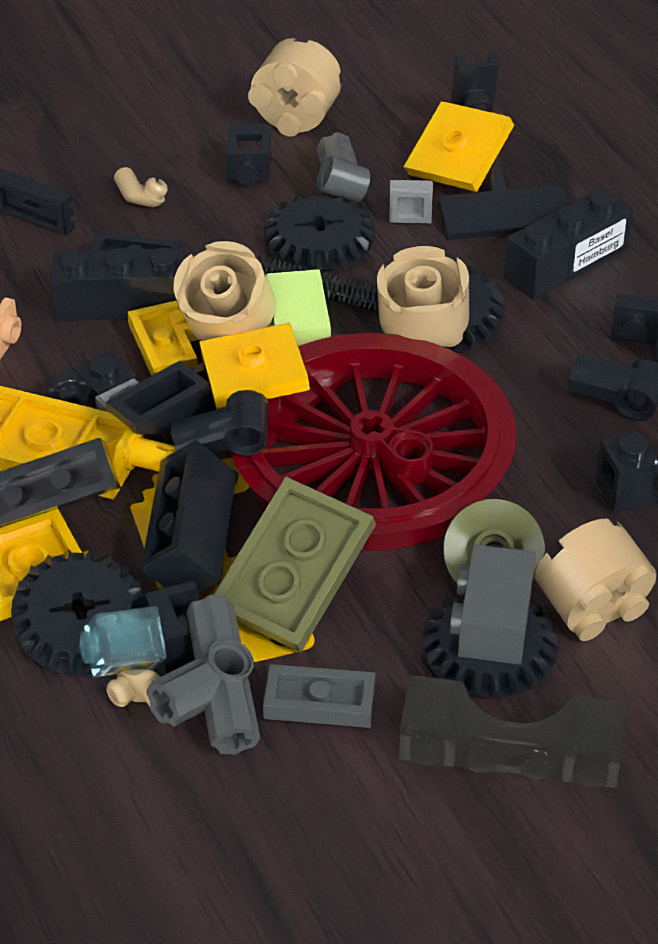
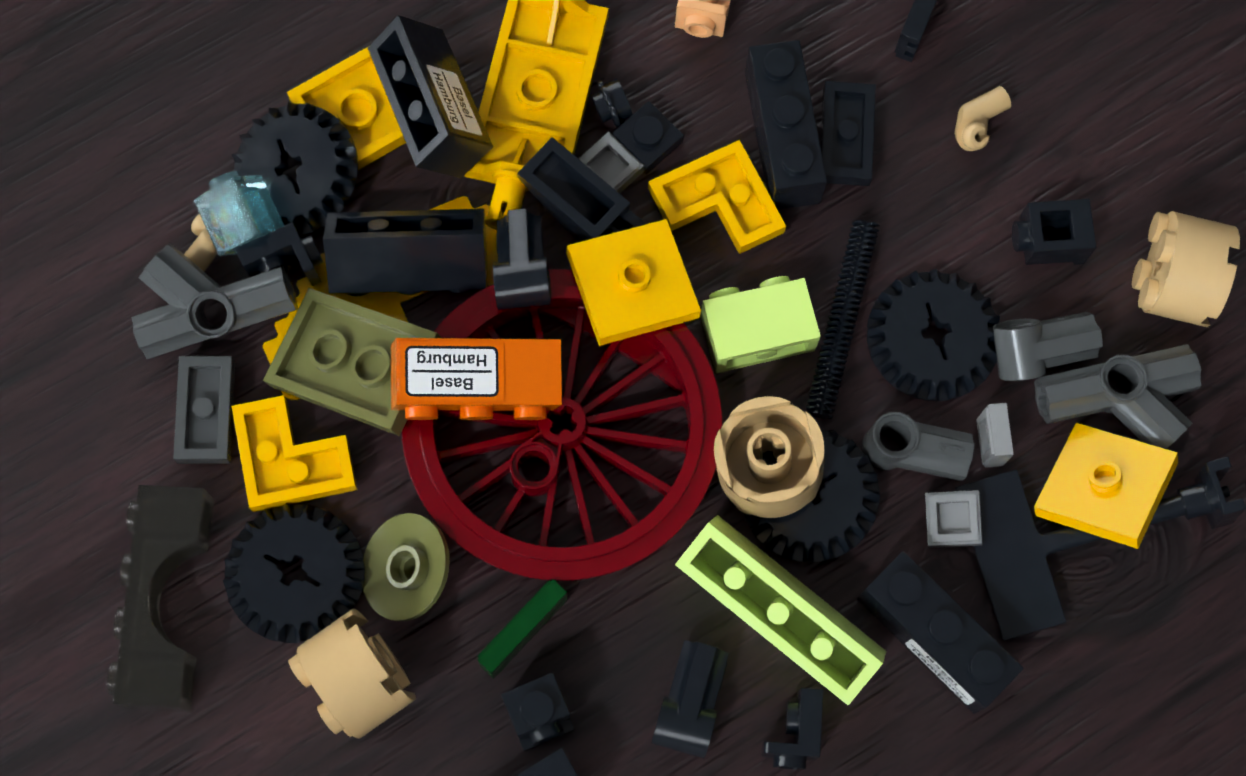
camera: 80 degrees right, 30 degrees up
tan brick [173,241,275,341] -> none
dark grey brick [450,544,536,665] -> none
none -> yellow plate [231,395,358,512]
none -> orange brick [391,338,562,420]
none -> dark green tile [477,580,568,679]
none -> yellowish green brick [675,515,887,705]
none -> dark grey piece [862,412,975,481]
none -> light grey tile [925,490,983,548]
none -> dark grey piece [1034,344,1202,449]

